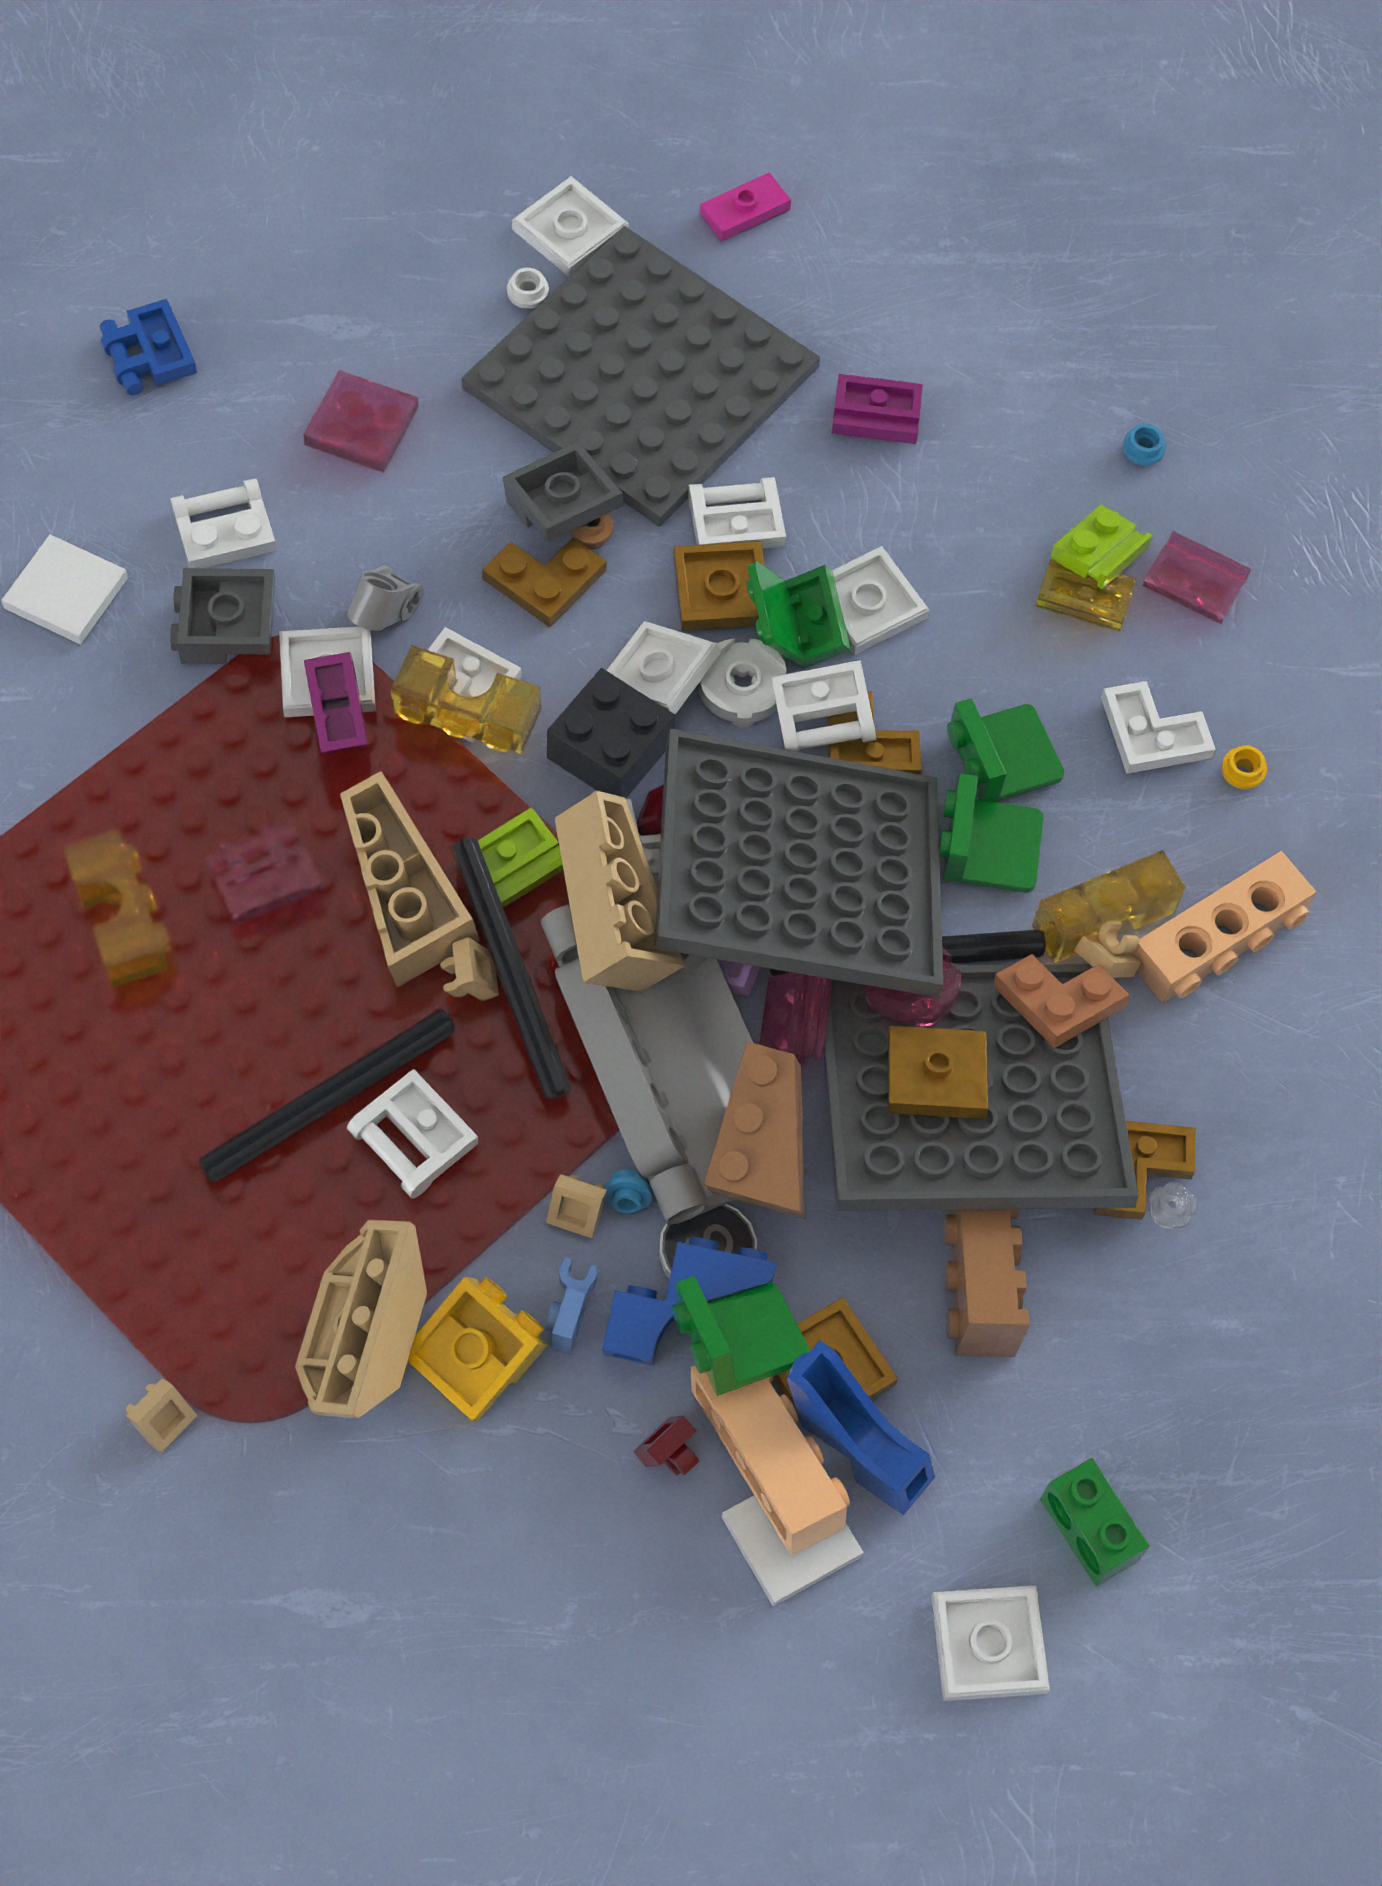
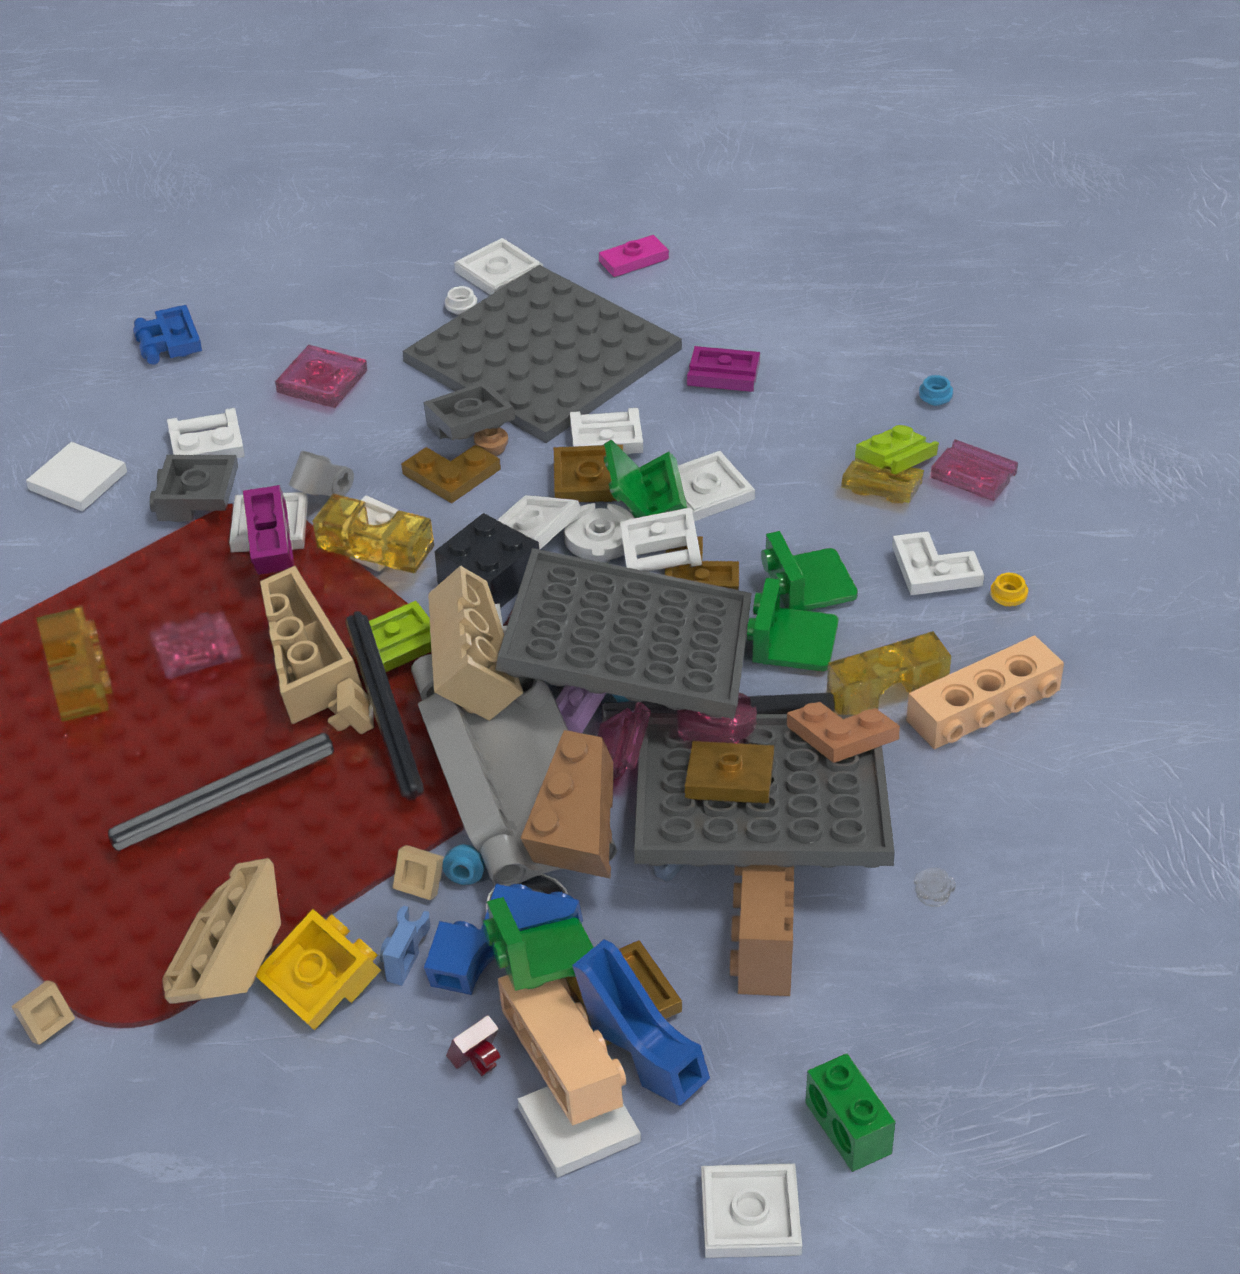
camera: 10 degrees right, 20 degrees down
white plate [347,1069,478,1198] -> none
tan tile [1074,921,1142,978] -> none
pearl gold plate [1094,1121,1196,1220] -> none

